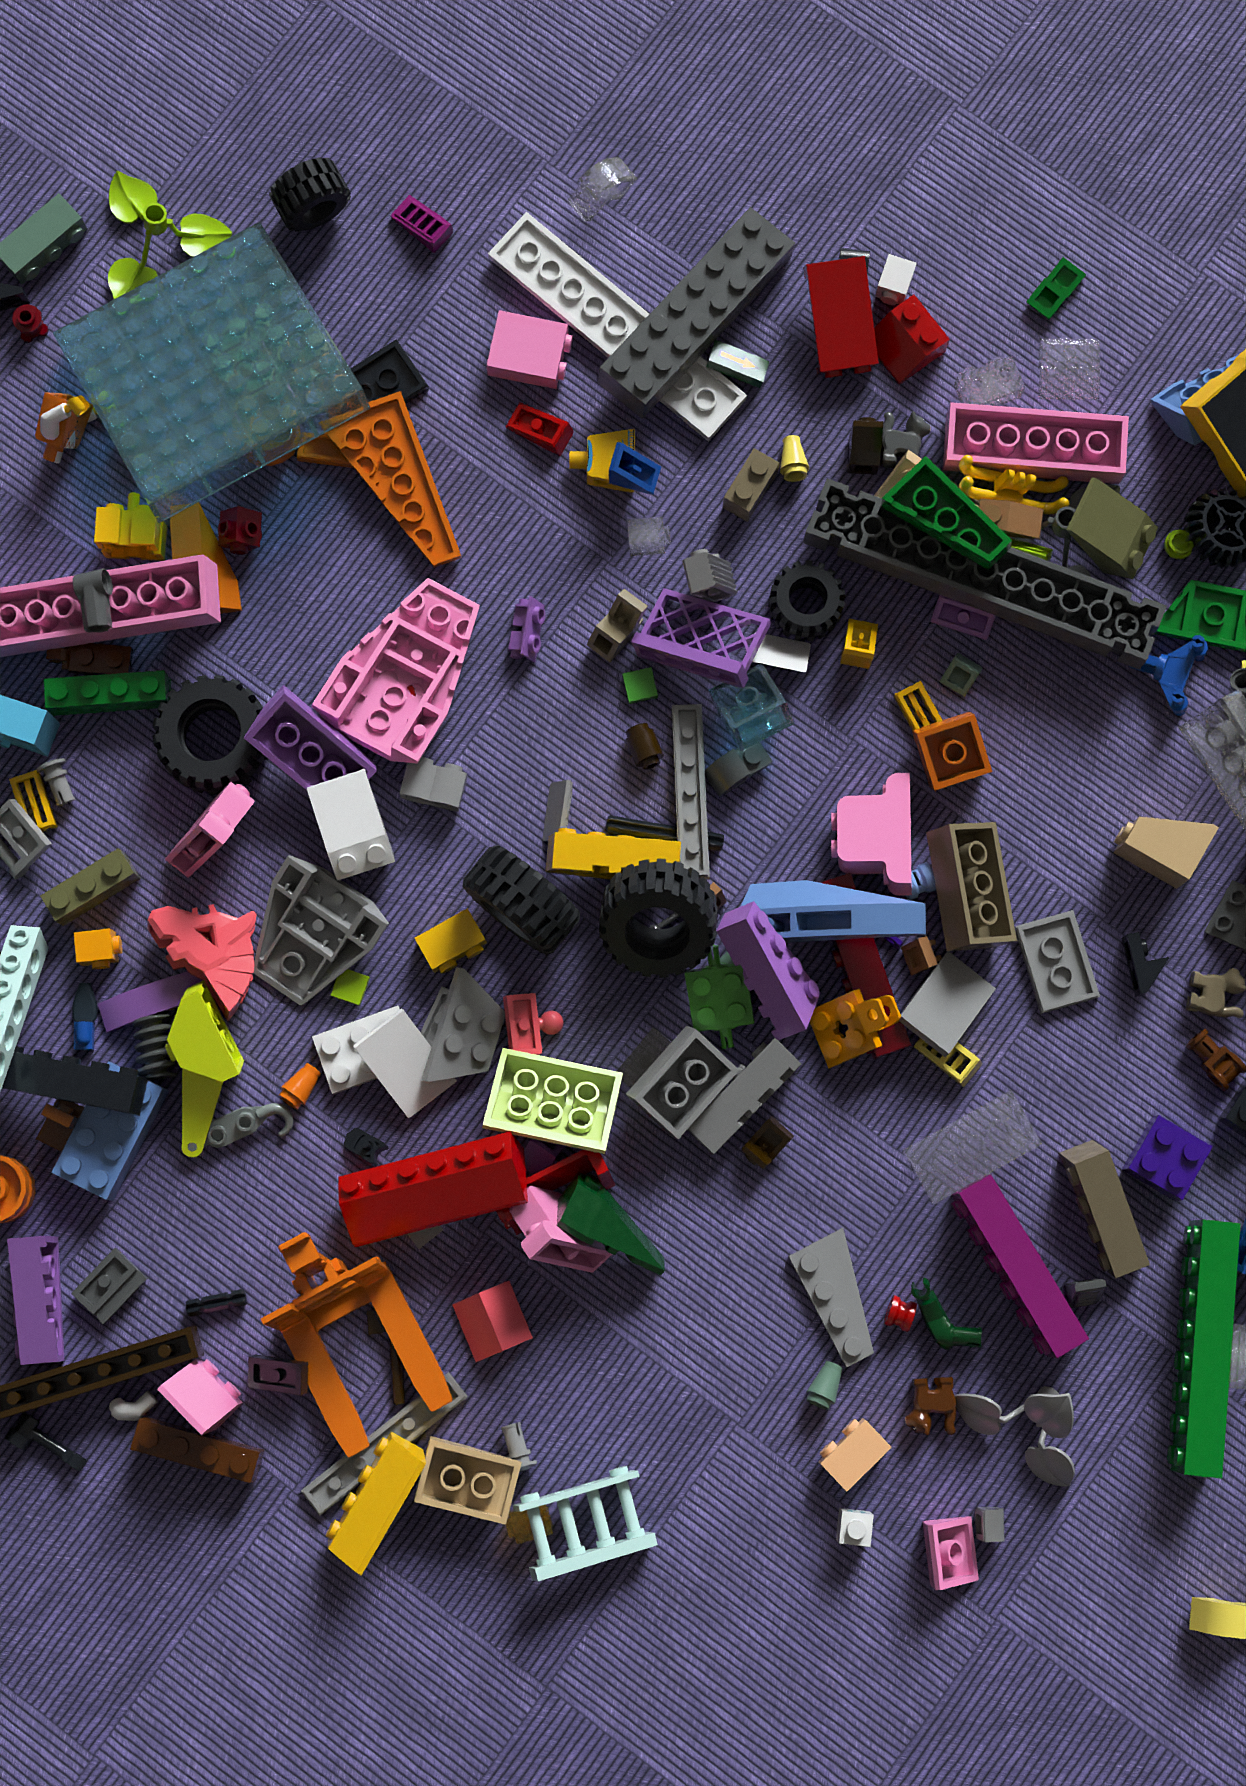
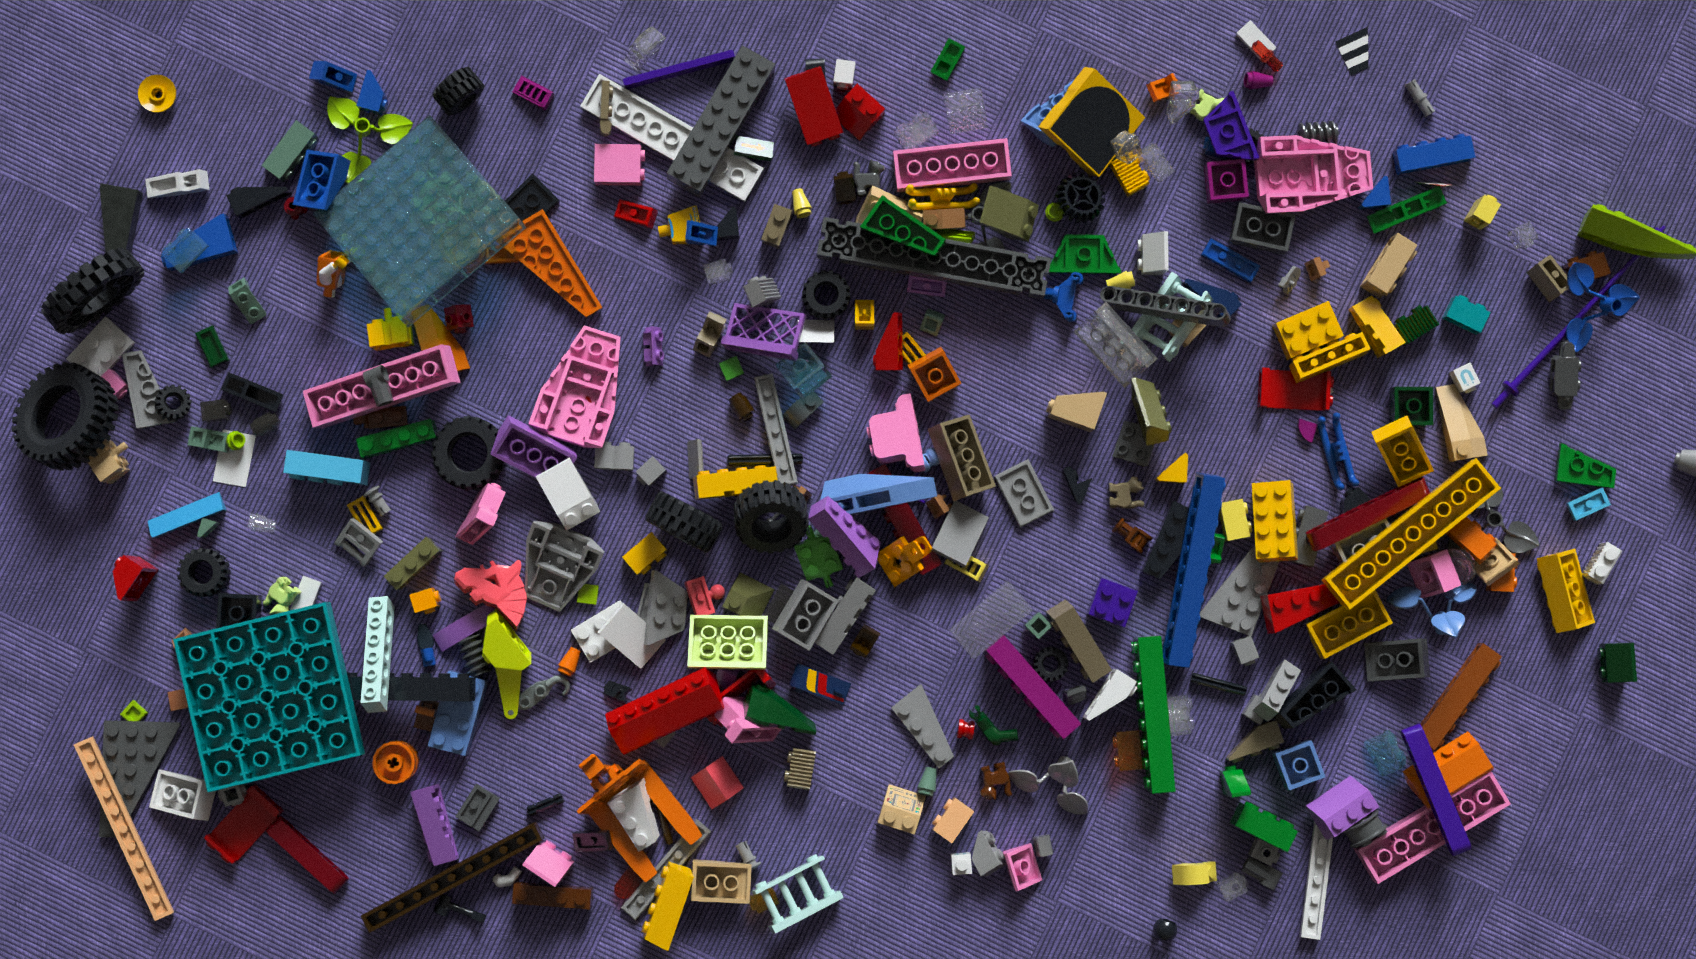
camera: 15 degrees left, 5 degrees up
none -> blue slope [293,150,351,211]
none -> blue slope [309,61,357,92]
none -> blue slope [356,70,388,116]
none -> dark tan hinge [600,81,613,137]
none -> white wedge [608,778,660,851]
none -> clear red tile [614,866,643,899]
none -> dark purple tile [623,50,735,90]
none -> light grey brick [636,456,667,486]
none -> black slope [716,206,740,241]
none -> olive slope [722,572,775,616]
none -> dark tan brick [784,747,816,790]
none -> dark blue door [789,663,851,705]
none -> red slope [873,312,903,370]
none -> tan slope [877,784,926,835]
none -> light grey slope [972,830,1006,876]
none -> sand green brick [1024,612,1052,639]
none -> black tyre [1033,647,1069,682]
none -> white slope [1083,669,1137,721]
none -> clear orange bracket [1112,730,1142,772]
none -> black piece [1153,919,1177,941]

